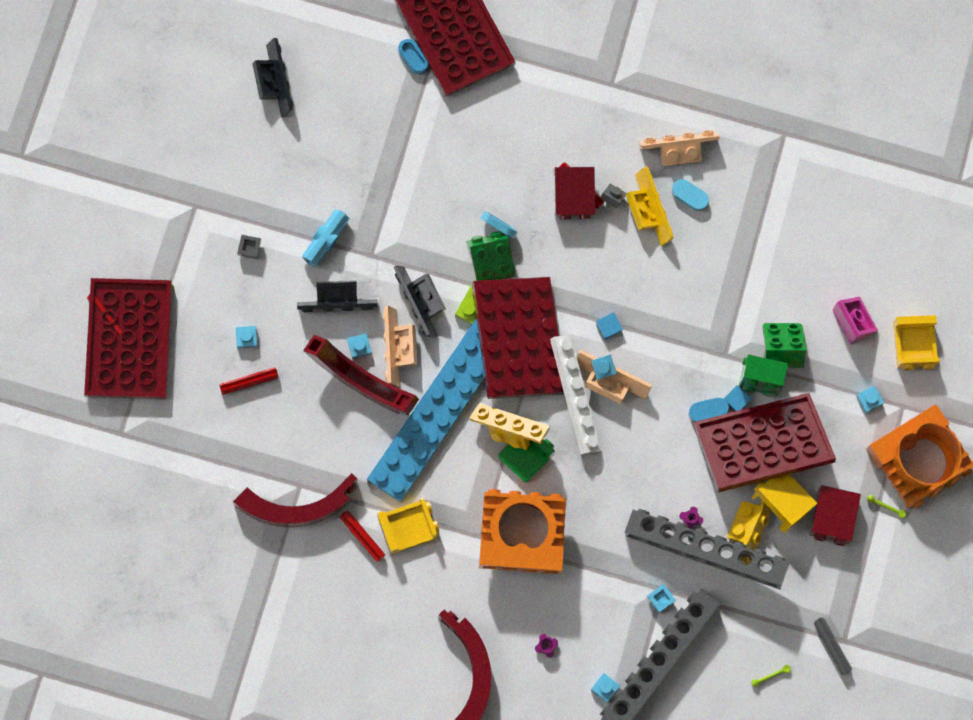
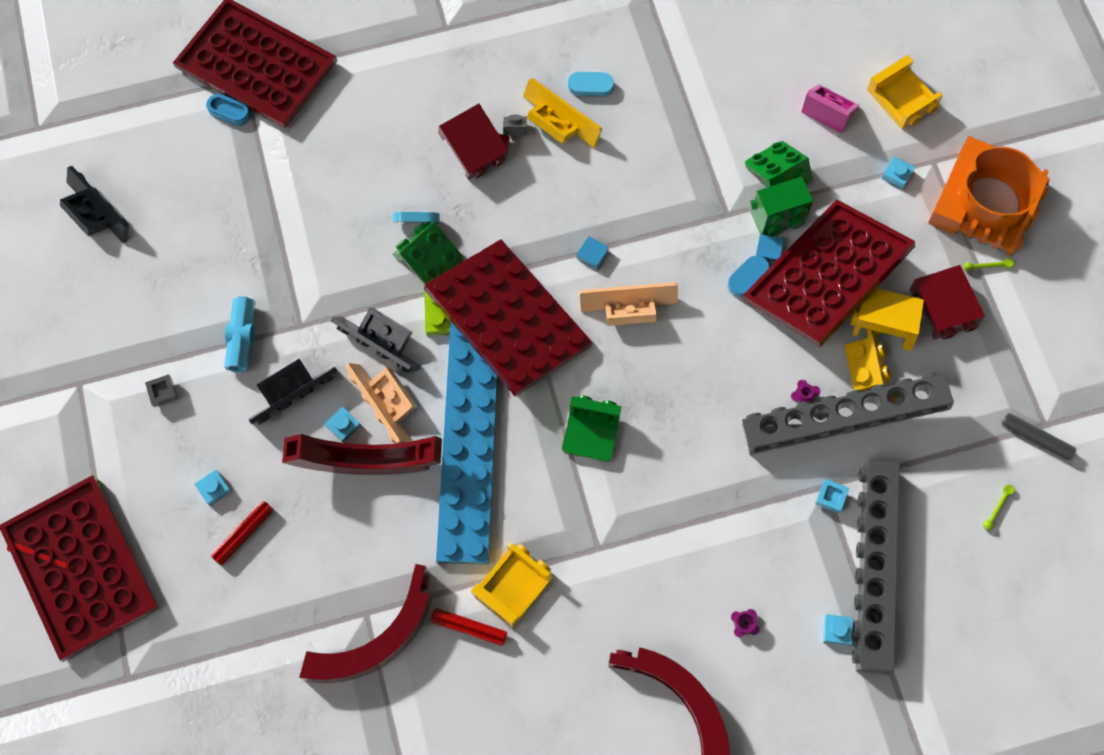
camera: 20 degrees left, 5 degrees down
yellow bracket [470,404,549,450] -> none
orange hose [479,489,567,575] -> none
white plate [550,335,601,455] -> none
medium azure plate [591,354,617,380] -> none
light nougat bracket [639,130,720,166] -> none

